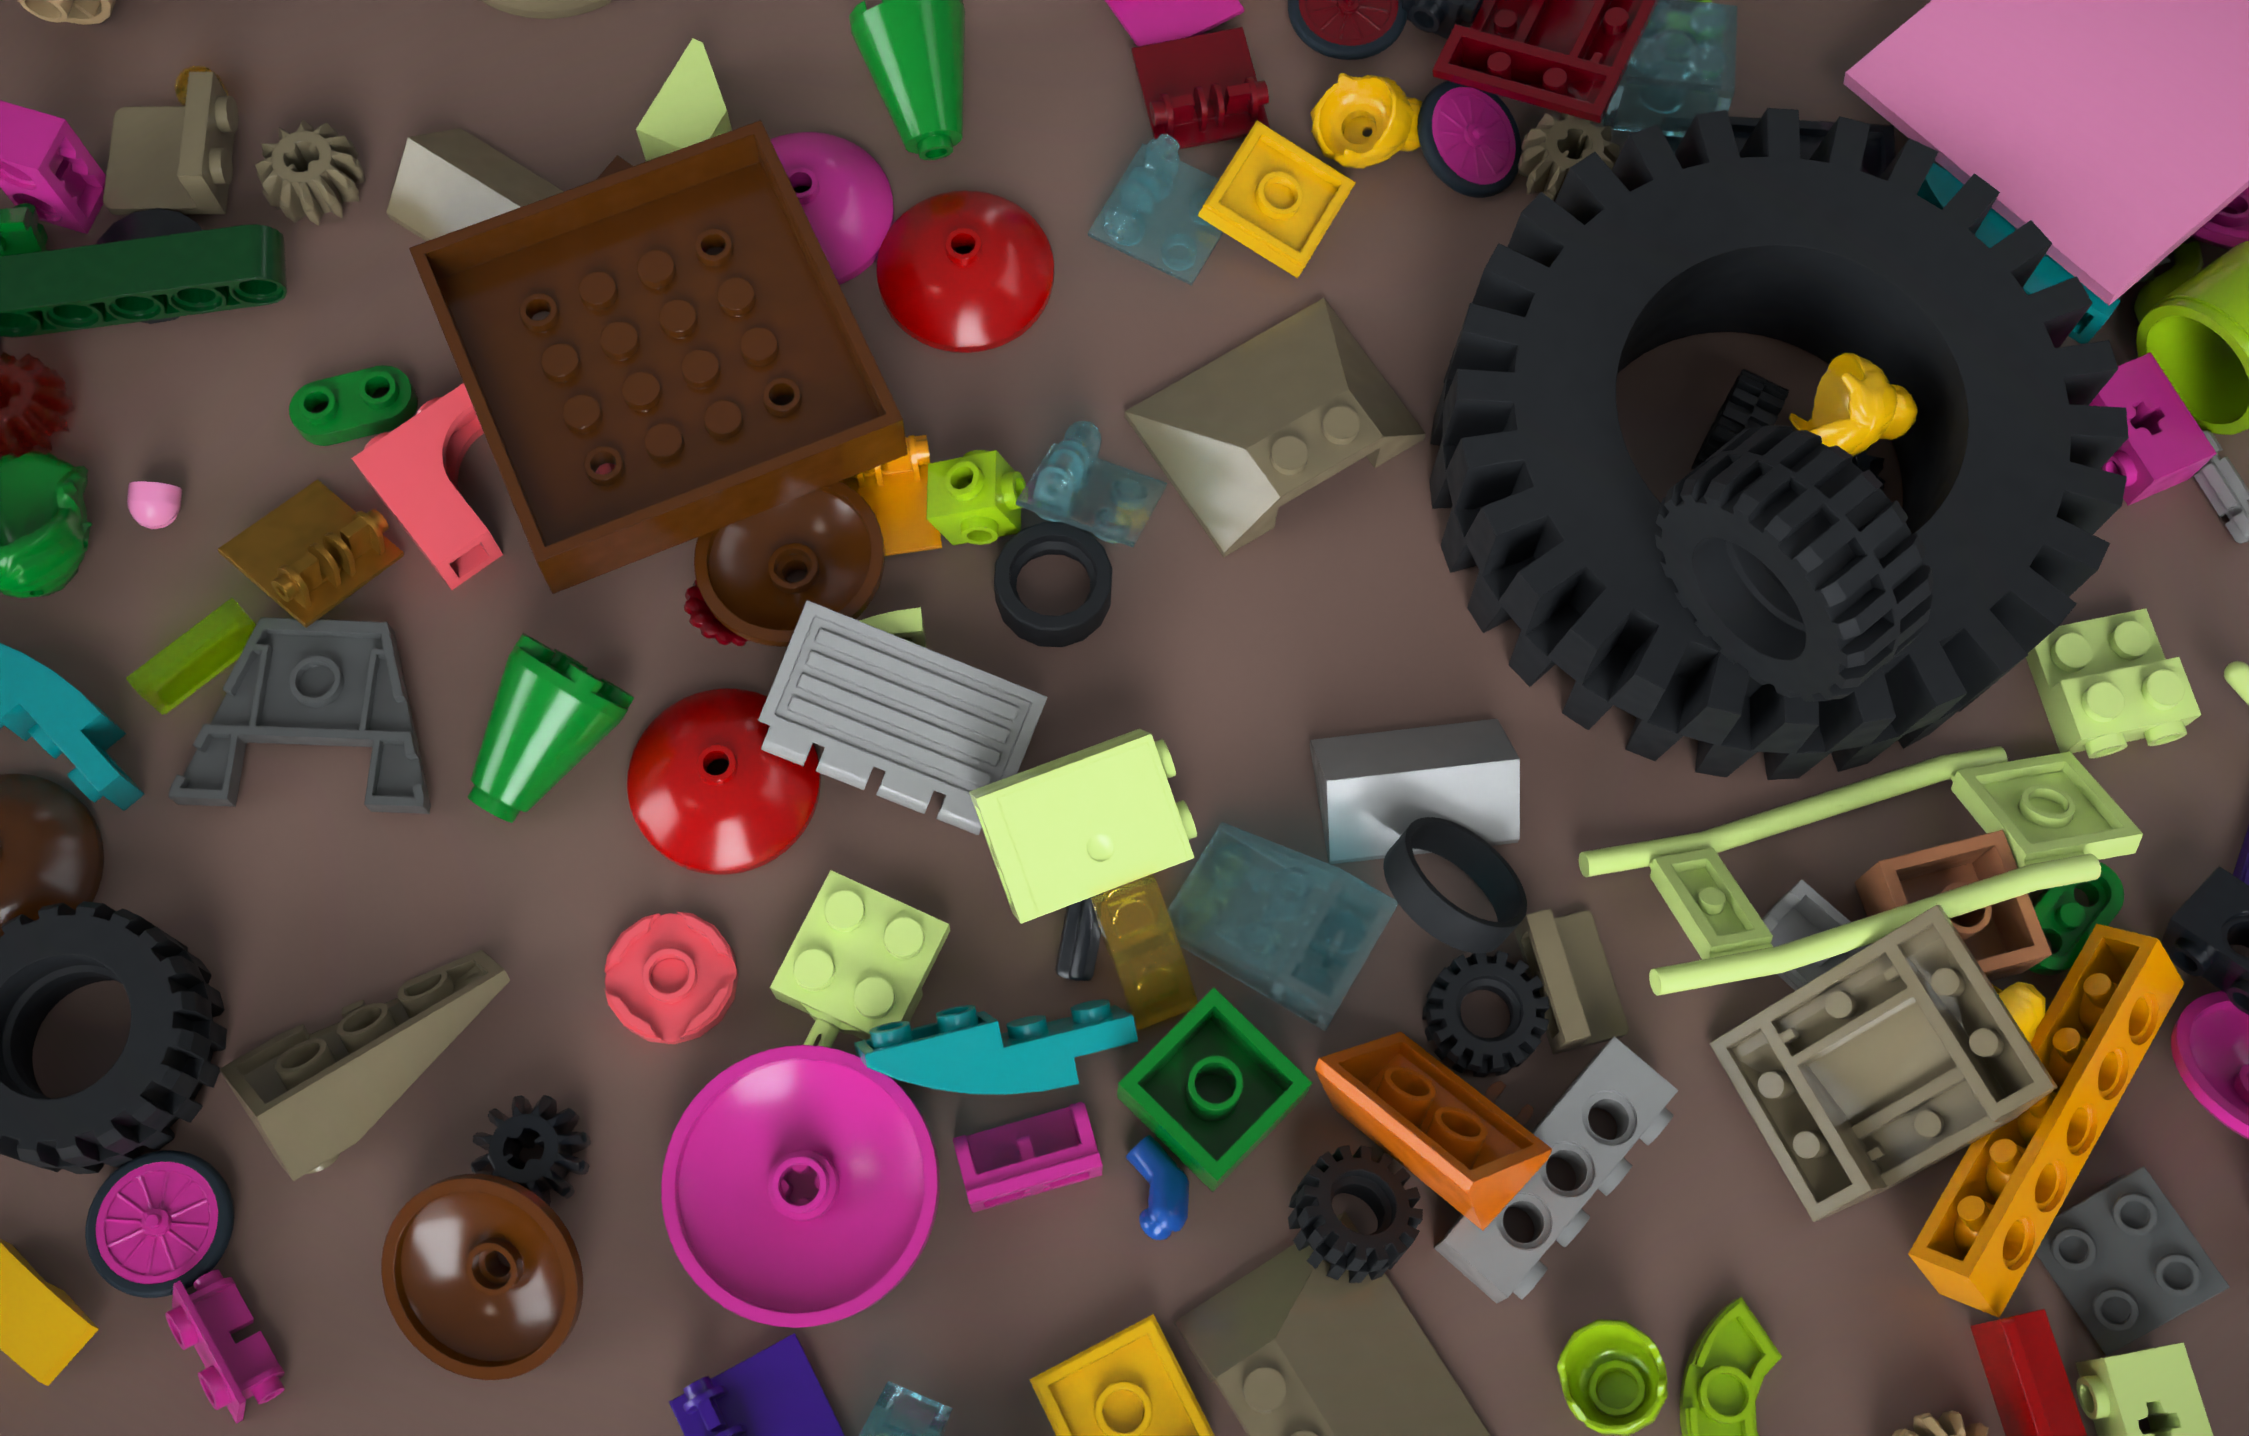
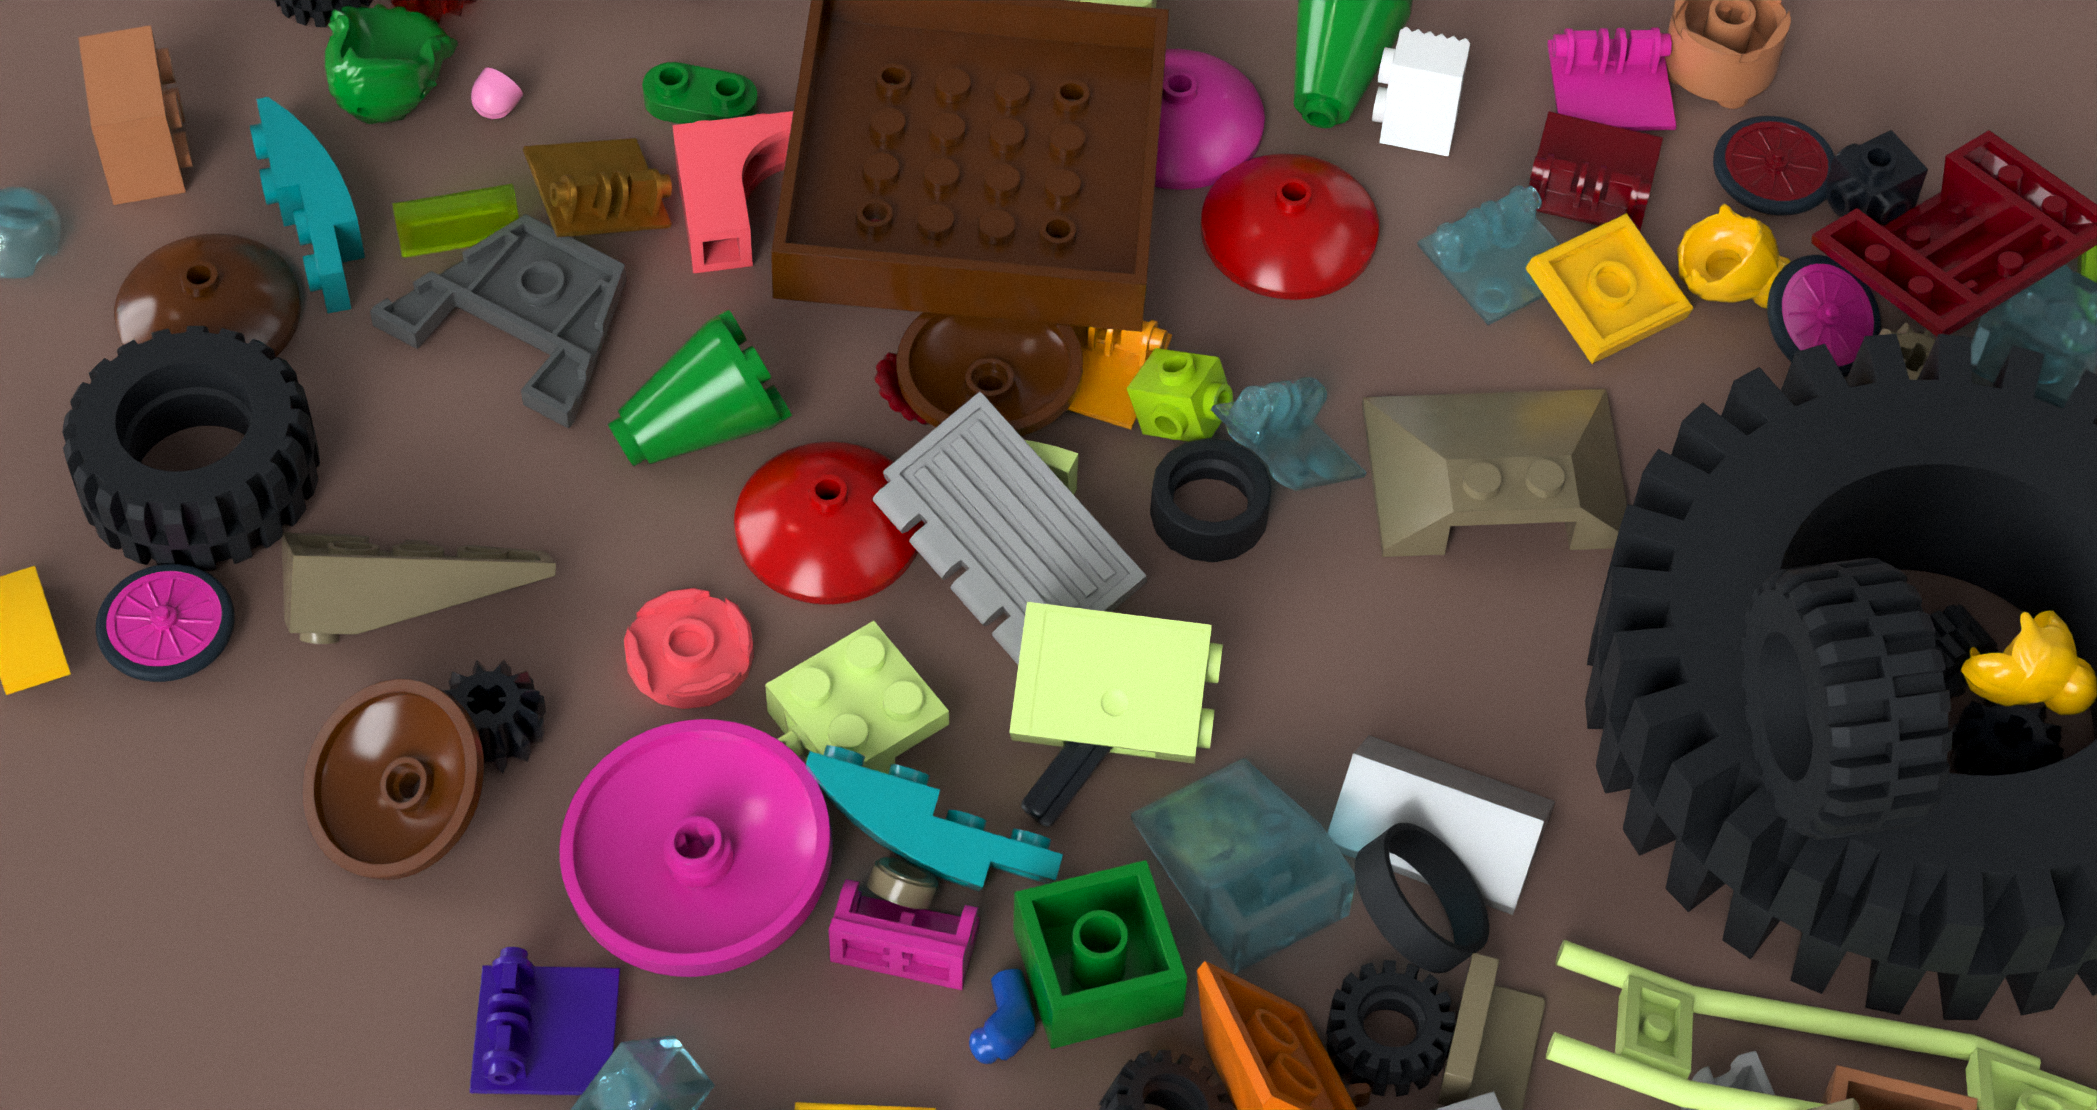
camera: 30 degrees right, 15 degrees down
dark pink hinge [165,1269,285,1424] -> none
clear yellow slope [1091,875,1198,1030] -> none
none -> dark tan tile [867,857,938,909]
none -> white brick [1372,27,1470,156]

